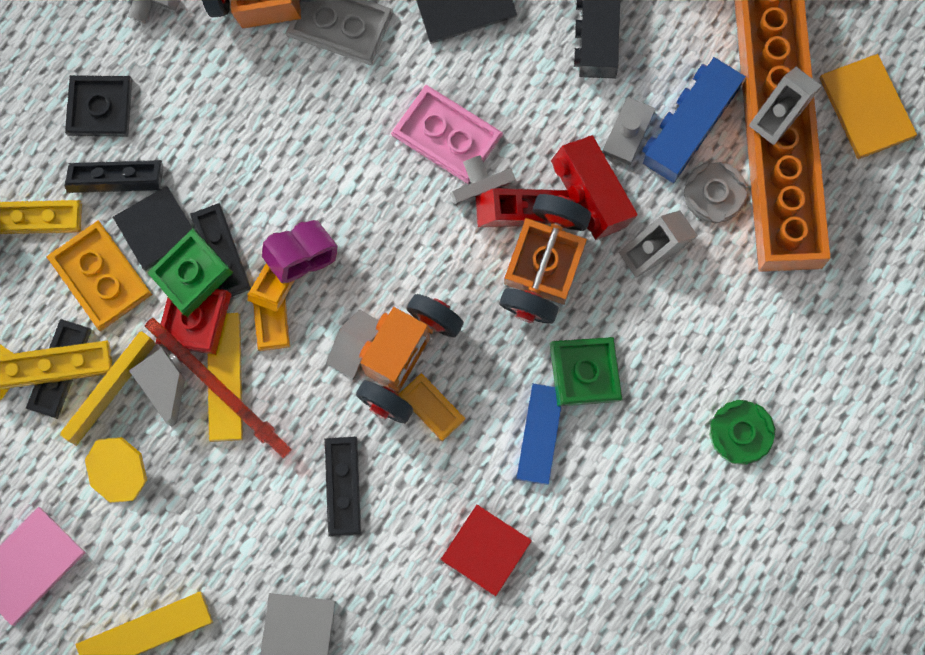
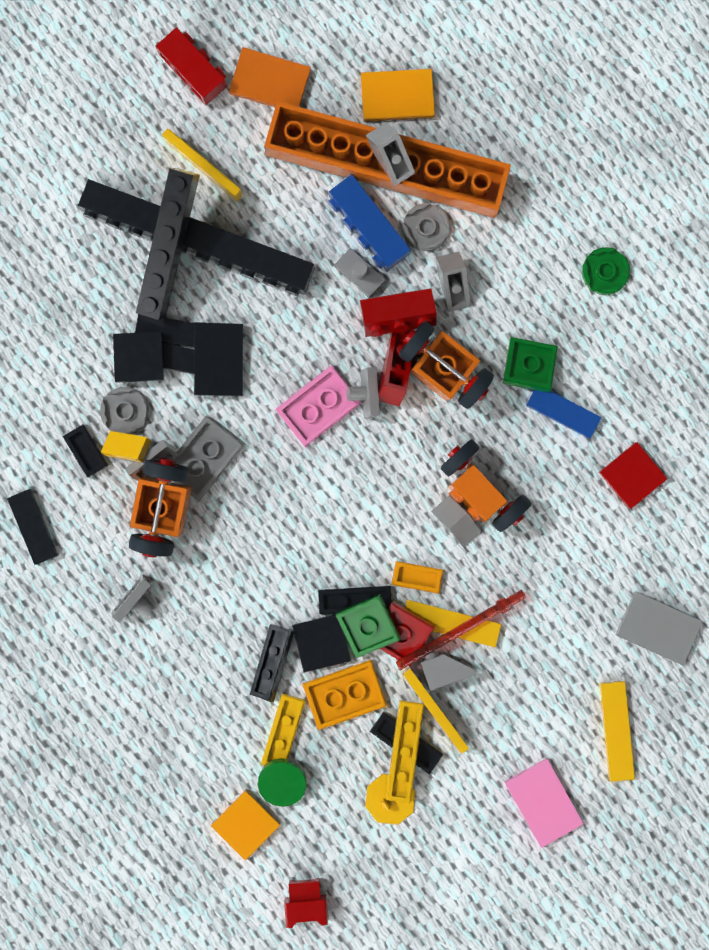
camera: 85 degrees left, 10 degrees up
black tile [65,75,132,137] -> none
yellow piece [85,437,147,503] -> none
light orange tile [247,263,295,312] -> none
magenta brick [262,220,338,283] -> none
black tile [324,436,362,537] -> none
light orange tile [399,373,466,442] -> none

